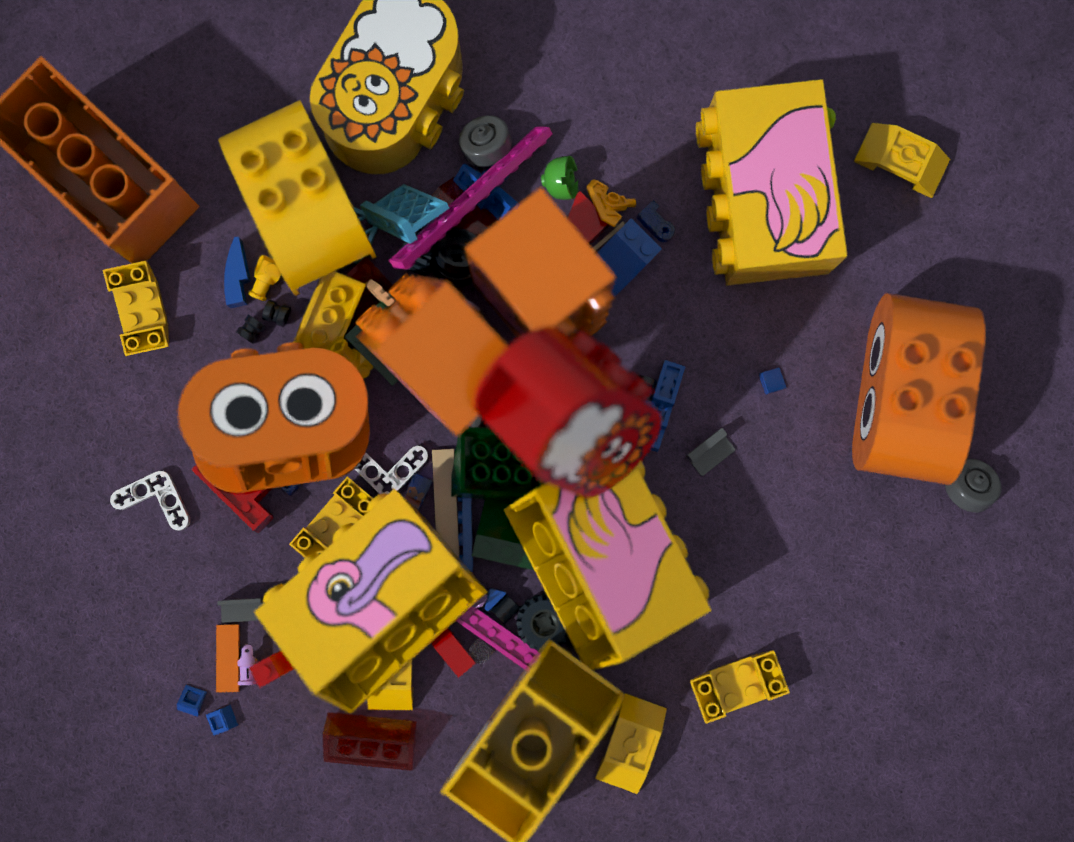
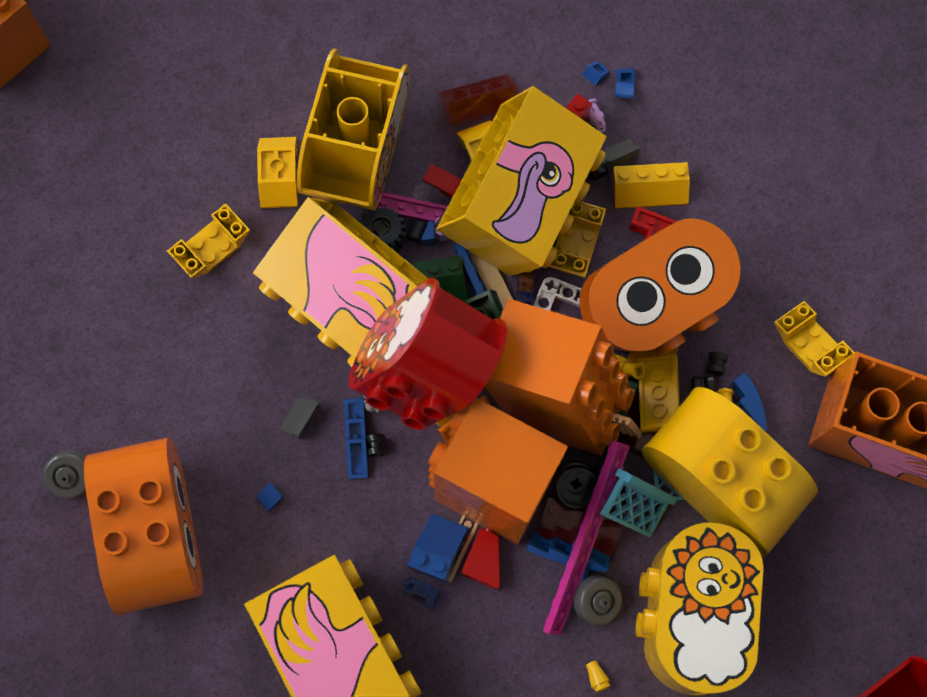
camera: 155 degrees right, 10 degrees down
white beam [110,471,190,531] -> none
orange tile [216,624,240,692] -> none
bright green cylinder [541,156,578,200] -> none
light orange piece [586,180,636,227] -> none
none -> yellow cone [586,660,610,693]
none -> yellow slope [611,162,690,209]
none -> blue slope [614,81,634,99]

